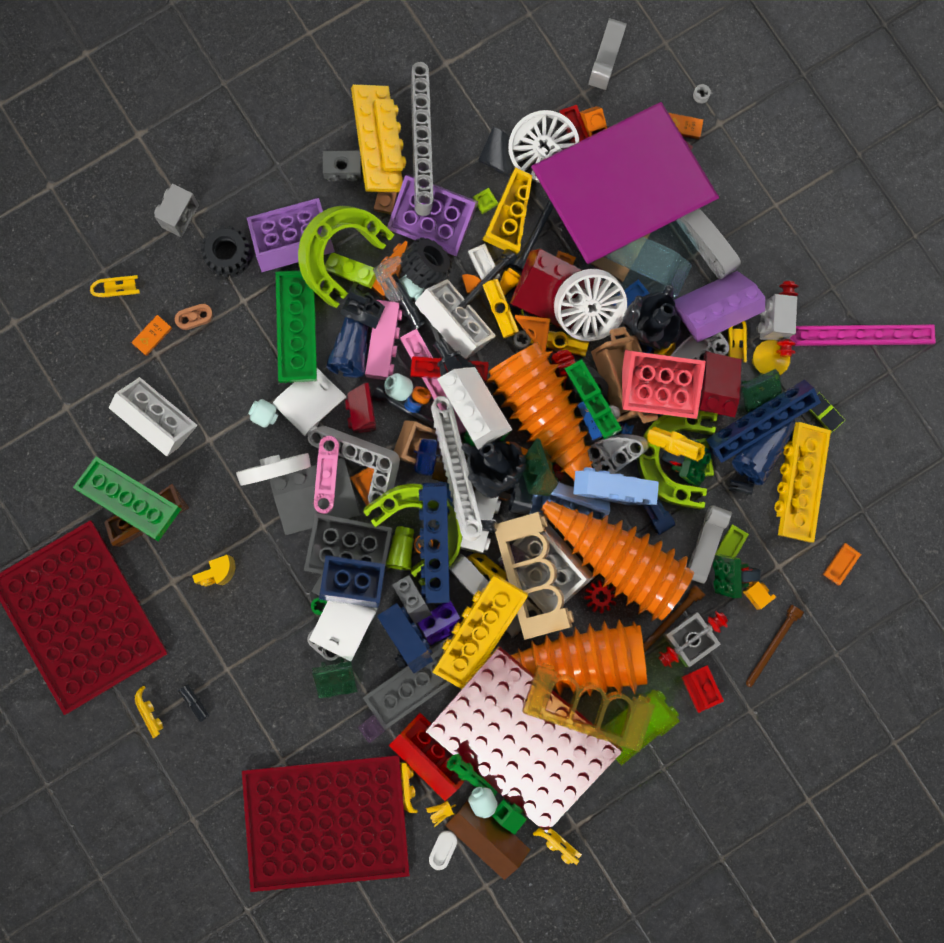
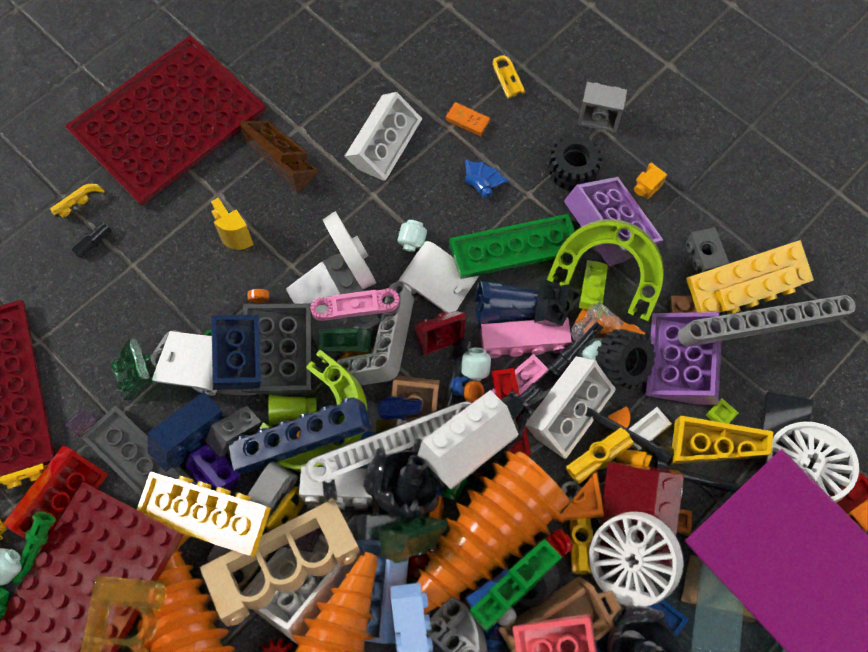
camera: 85 degrees right, 15 degrees down
green plate [73,457,182,542] -> none
nougat plate [175,304,213,330] -> none
none -> orange tile [247,289,269,304]
none -> clear green brick [319,328,371,353]
none -> blue arm [465,159,508,199]
none -> light orange brick [634,162,667,200]

